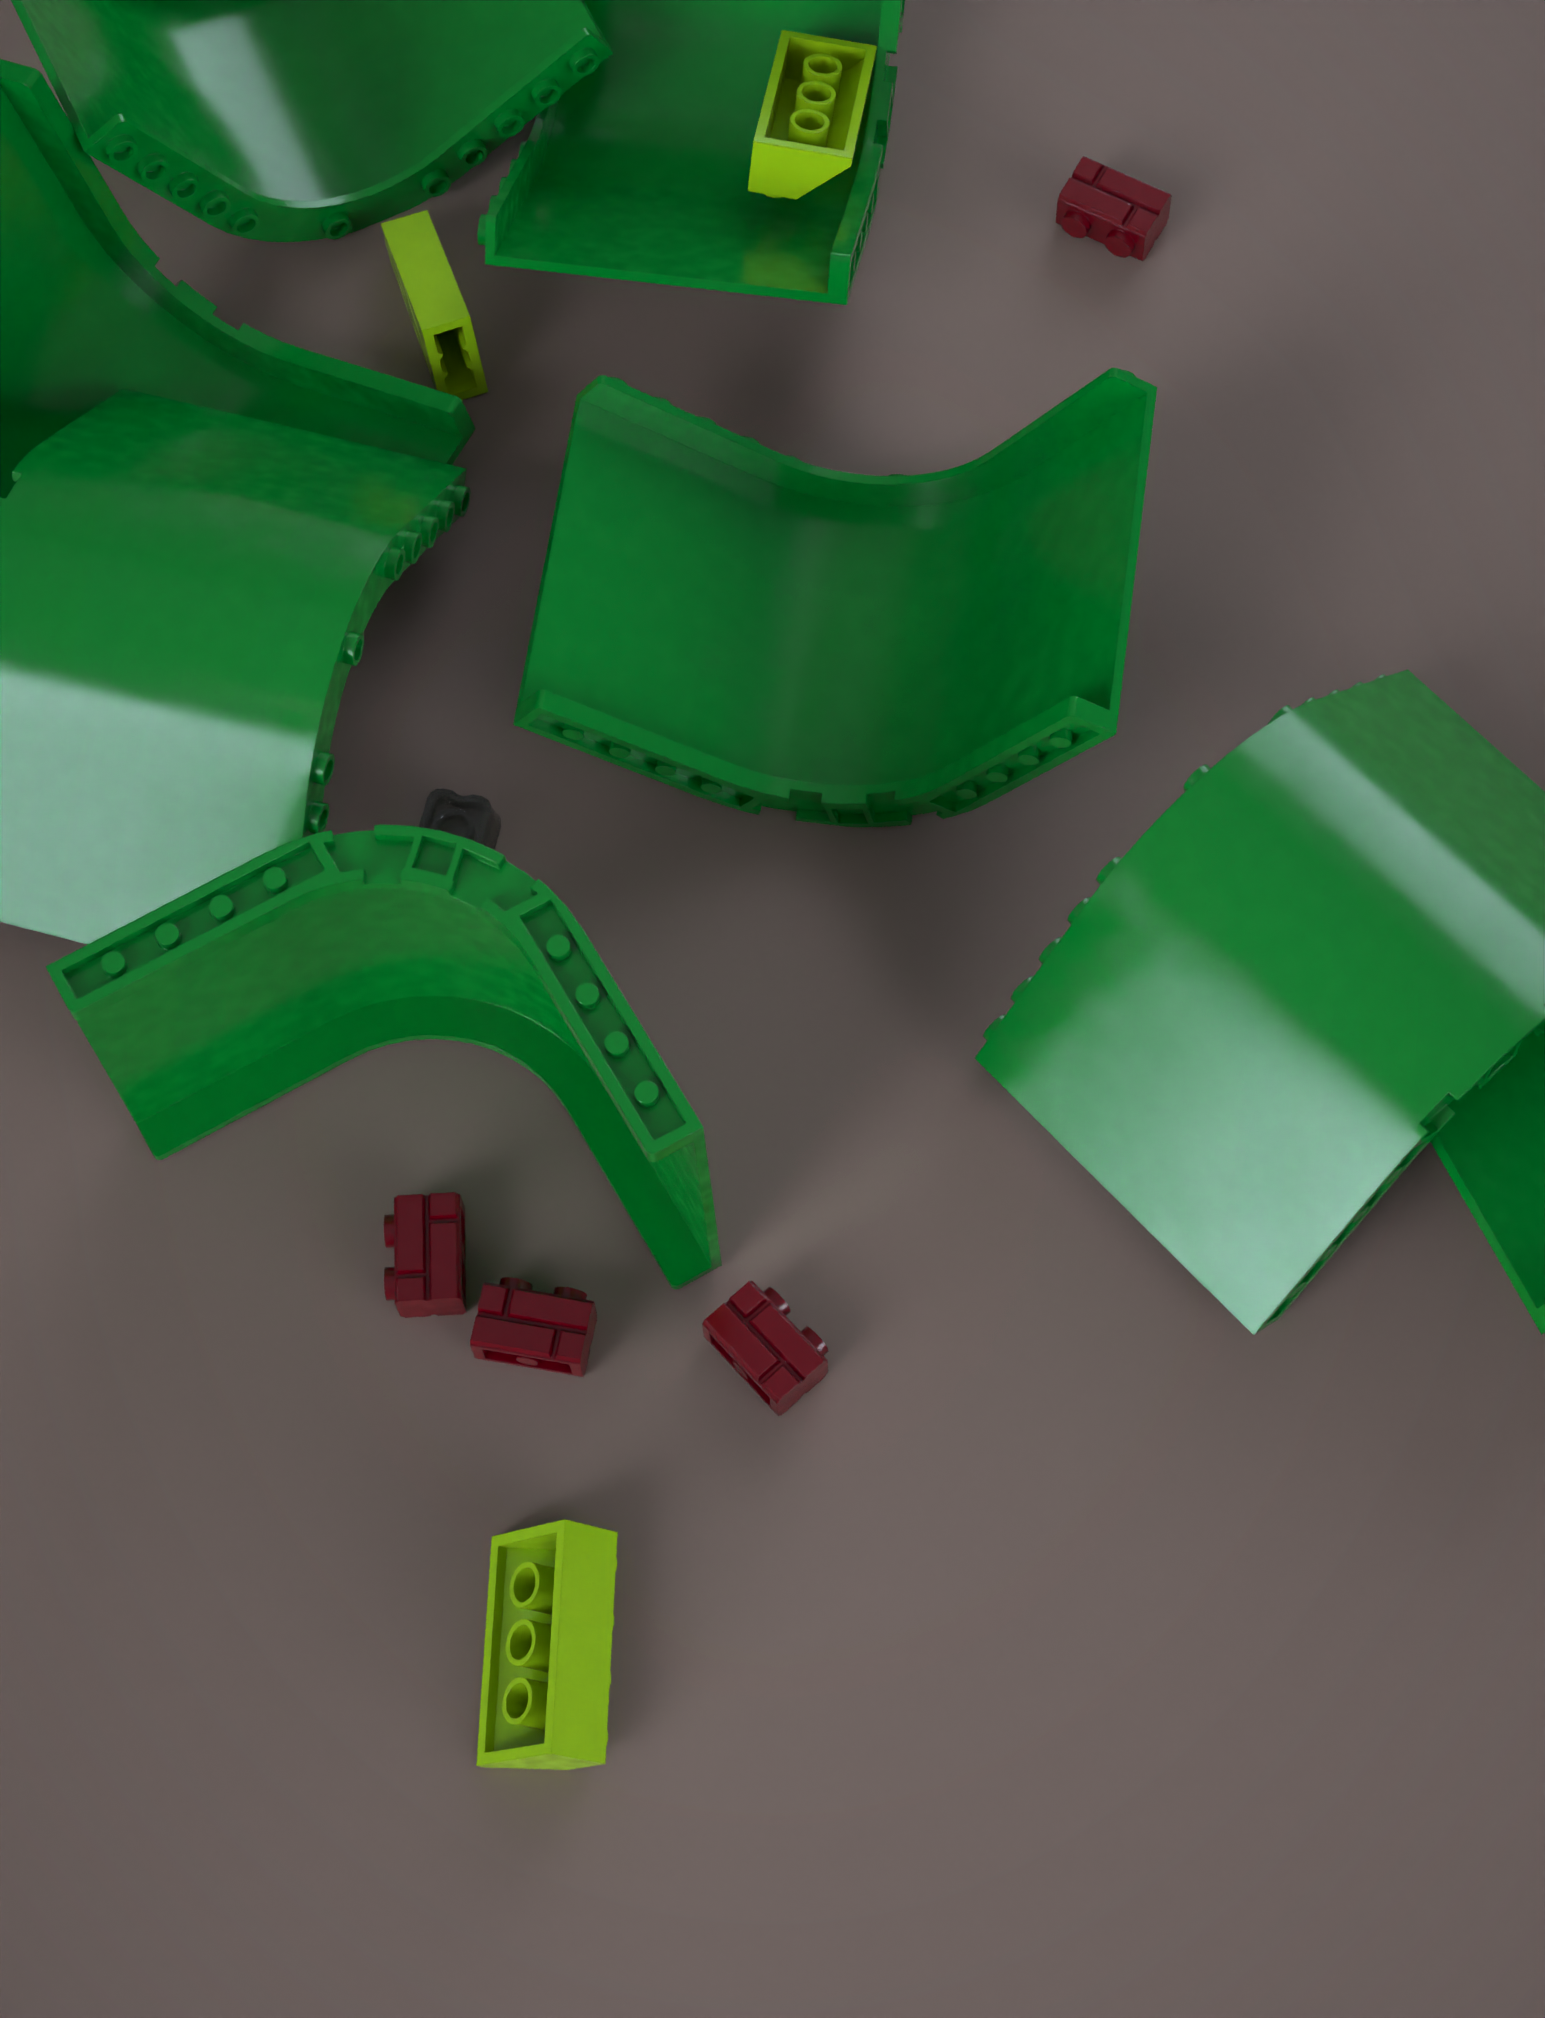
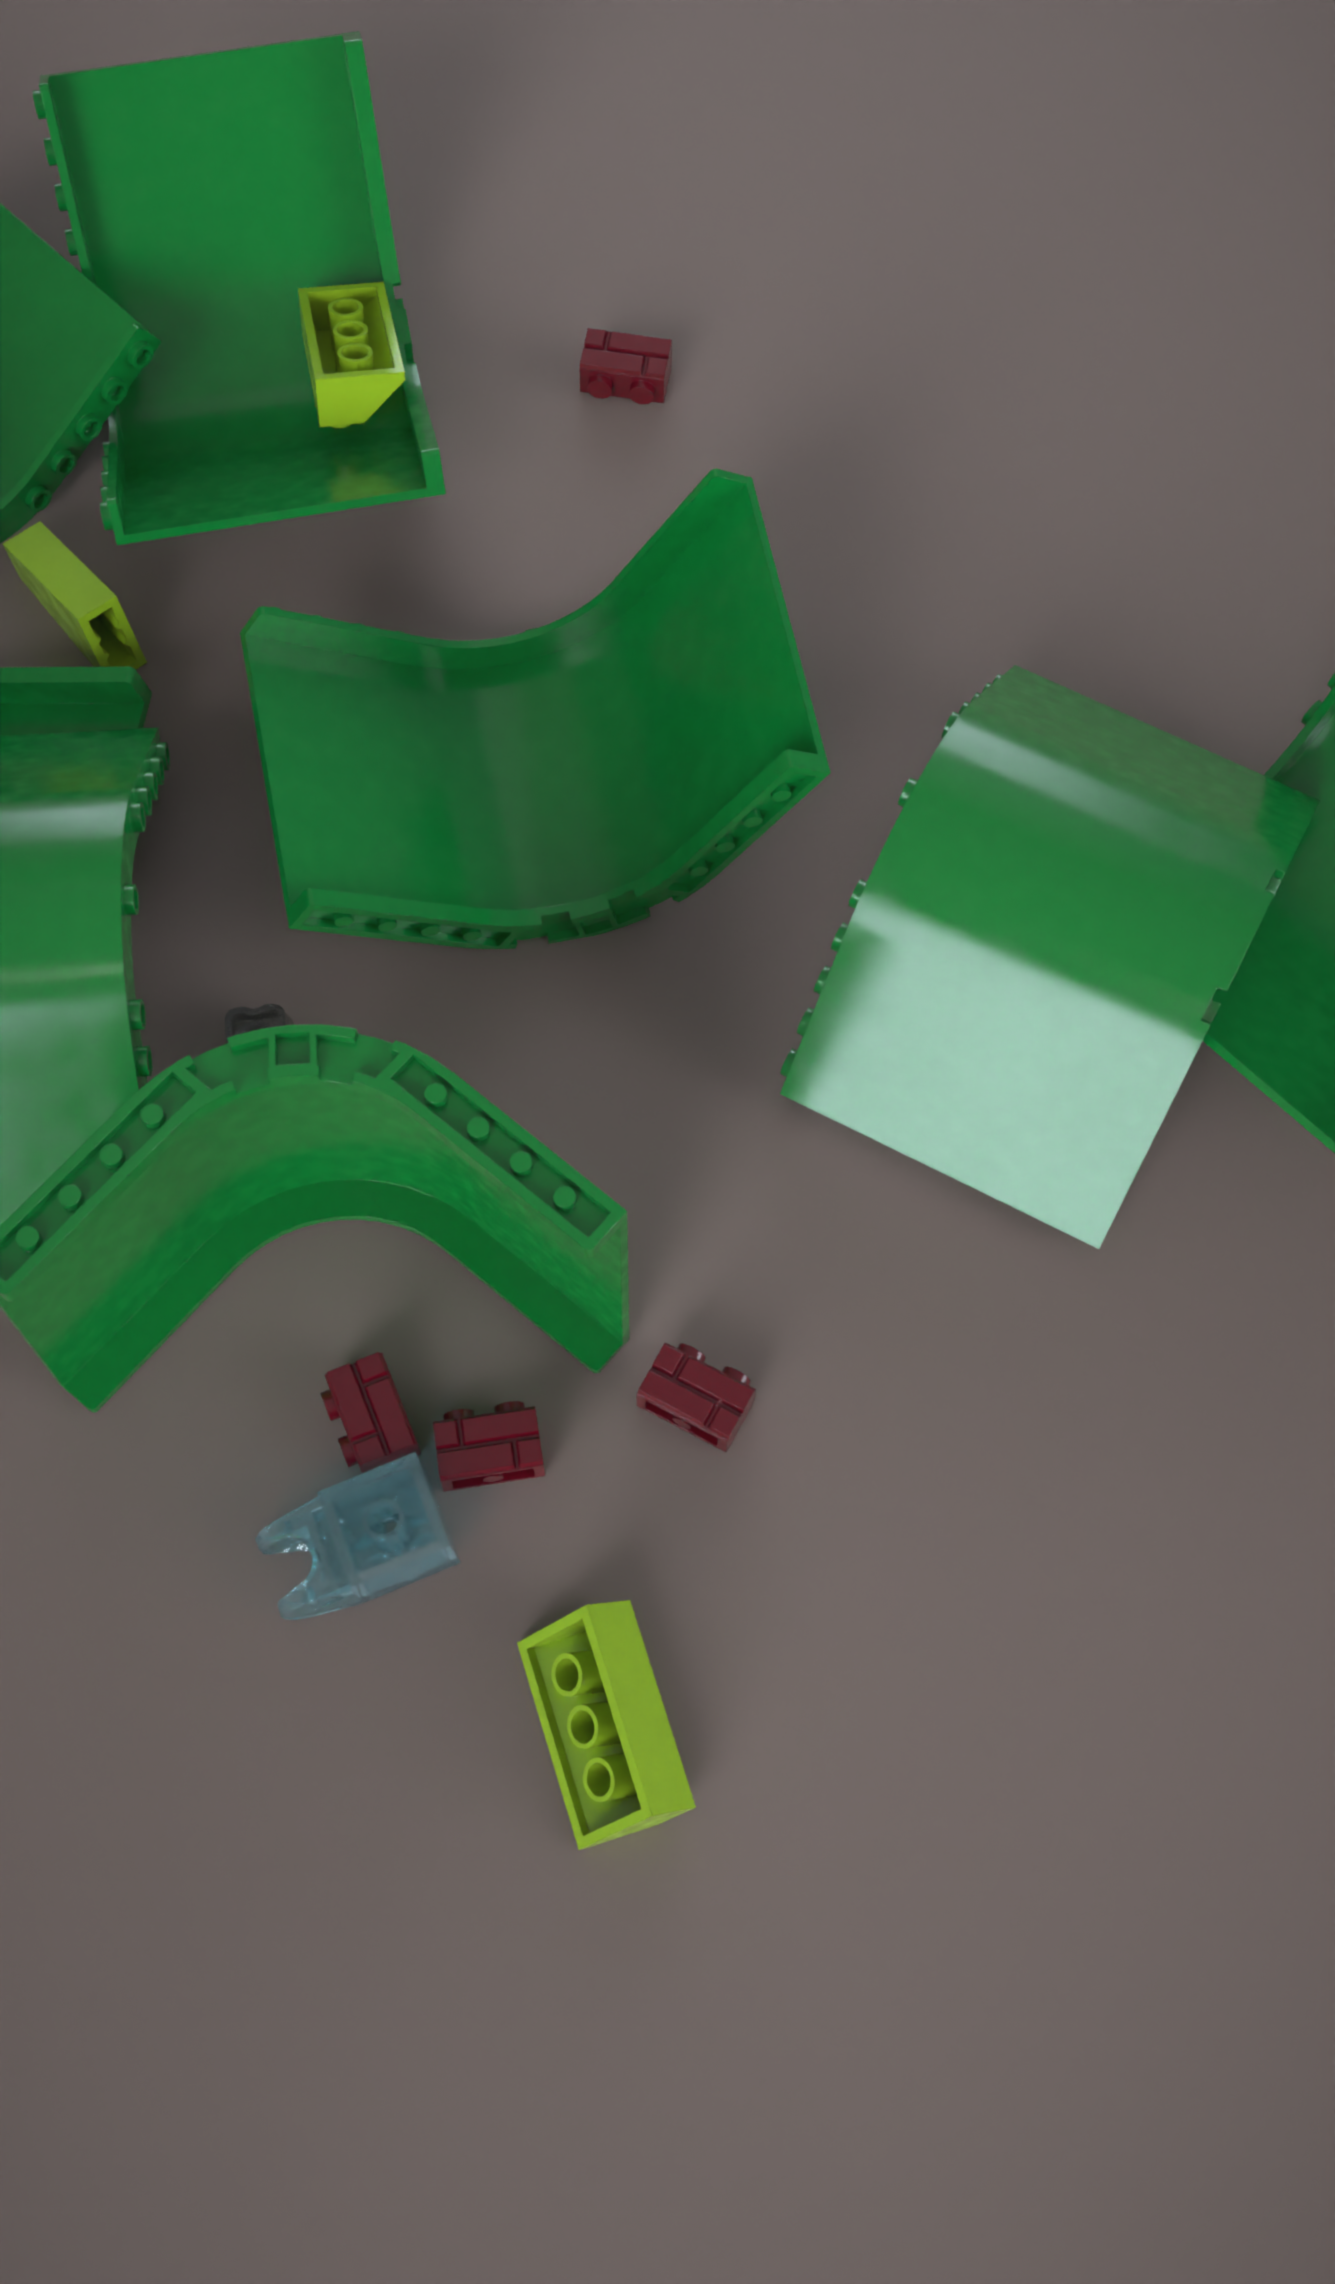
camera: 25 degrees left, 0 degrees up
none -> clear light blue brick [255,1452,461,1620]

